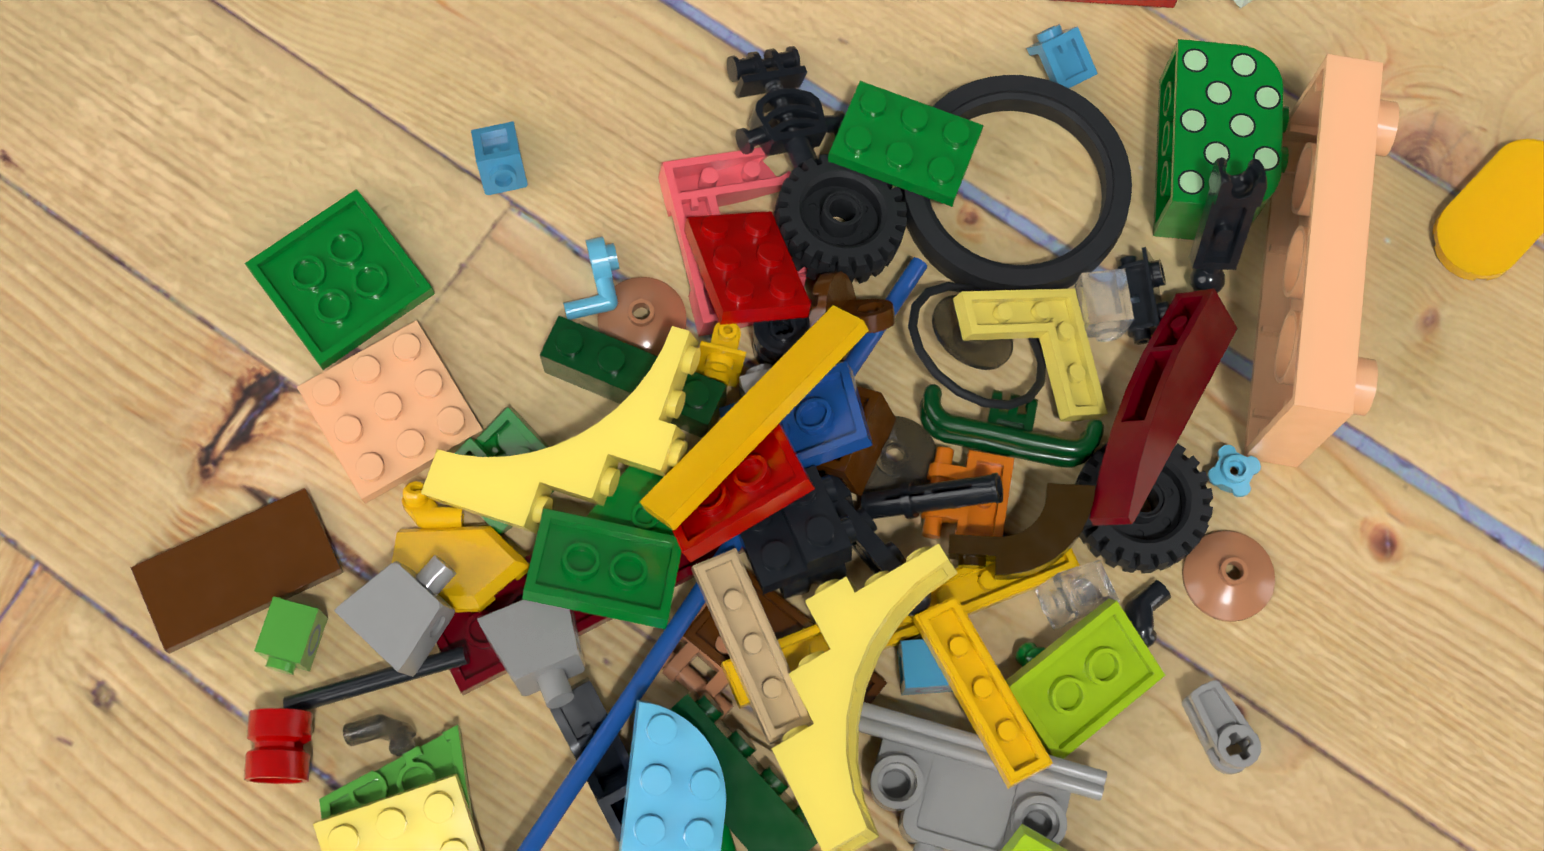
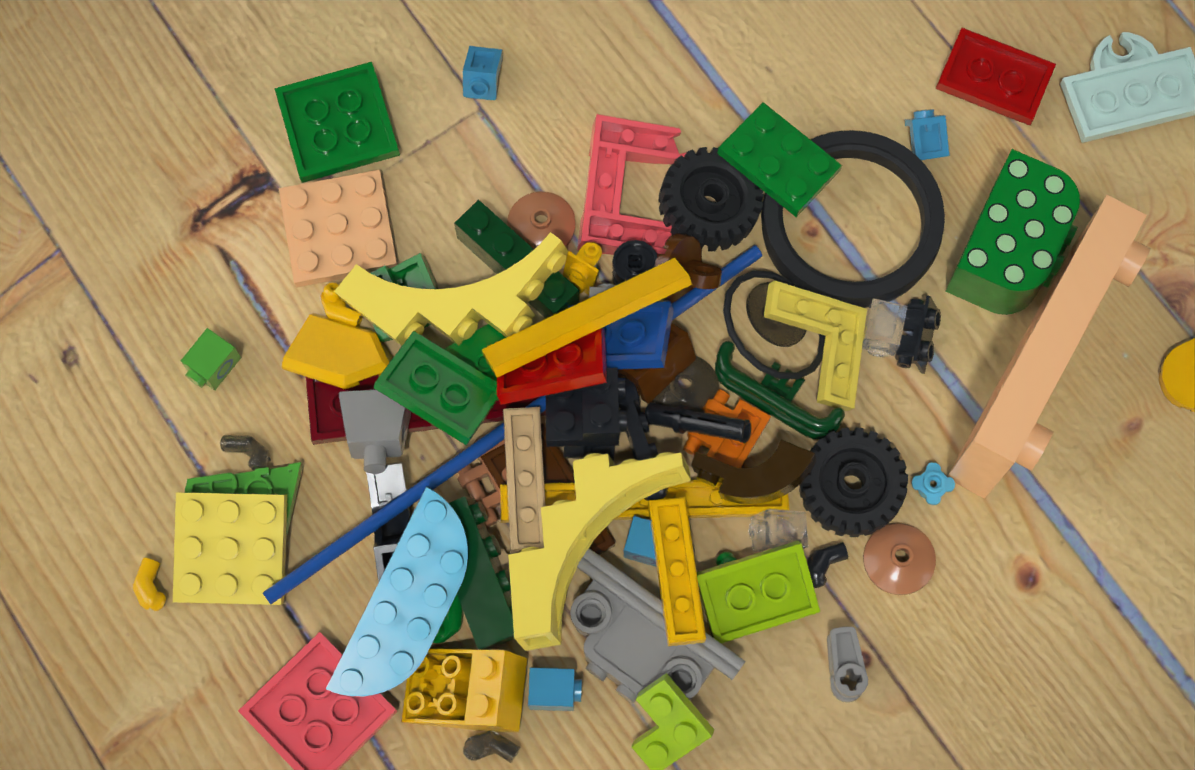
camera: 25 degrees right, 0 degrees up
reddish brown tile [130,488,344,654] -> none
red wheel [244,708,313,784] -> none
black bar [283,645,470,711] -> none
light grey torso [334,555,456,677] -> none
medium azure plate [563,236,620,320] -> none
red plate [684,211,811,325] -> none
black piece [726,46,845,169] -> none
dark red slope [1089,288,1238,525] -> none
black plate [1189,157,1267,293] -> none

